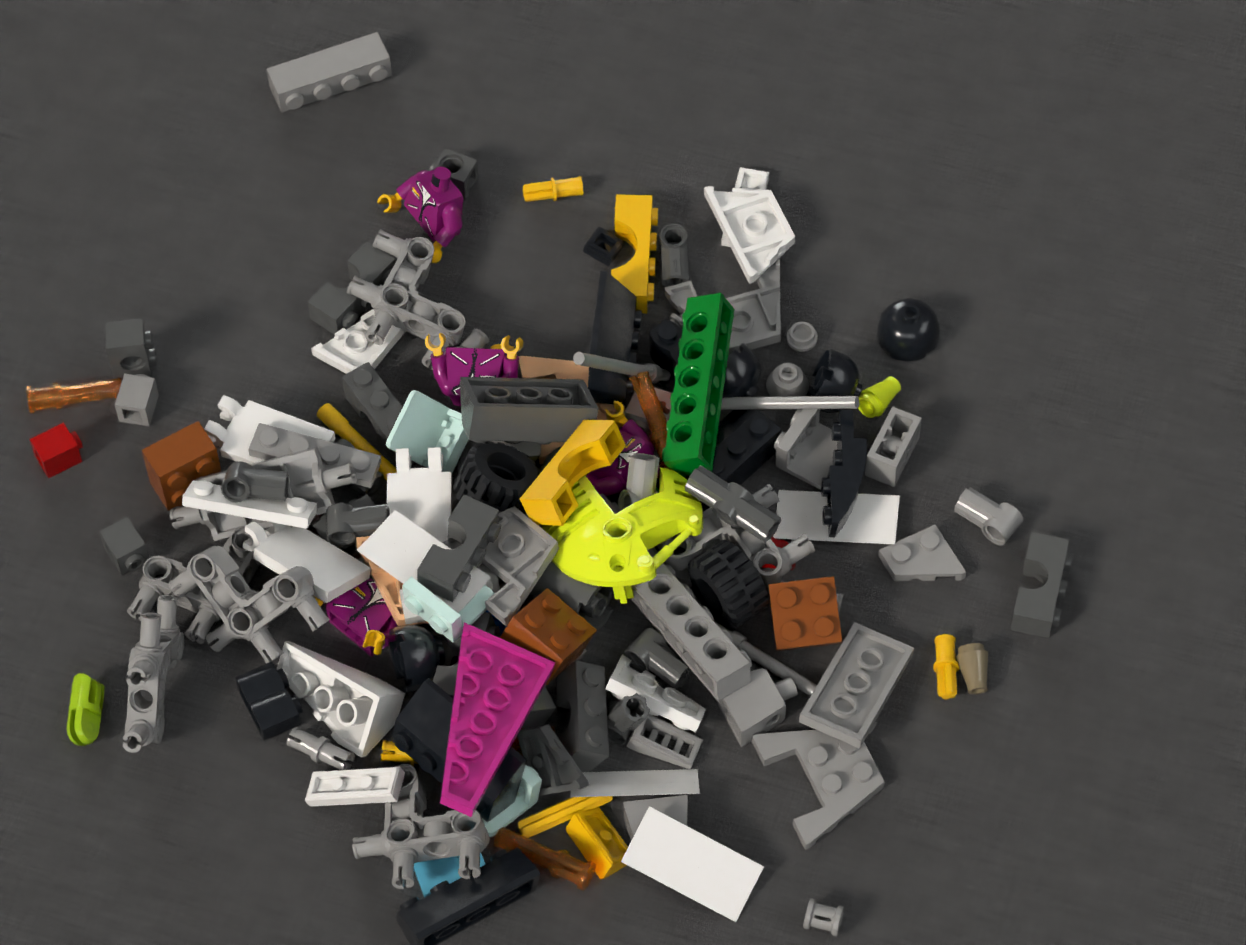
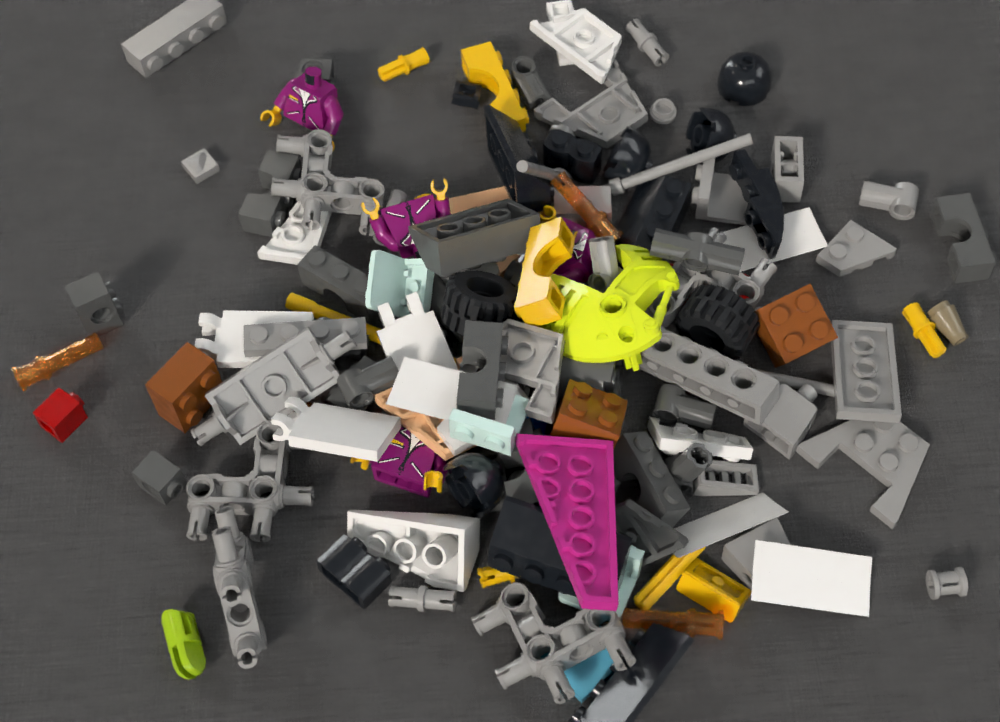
camera: 20 degrees left, 0 degrees up
light grey brick [115,373,159,426] -> none
light grey pin [169,546,330,664] -> none
white plate [182,480,317,529] -> none
dark grey piece [221,461,289,503] -> none
white tile [305,767,405,807] -> none
green brick [662,293,735,477] -> none
light grey cone [766,363,809,397] -> none
neon yellow cone [858,376,901,418] -> none
none -> light grey tile [181,148,220,184]
none -> light grey pin [625,18,669,67]

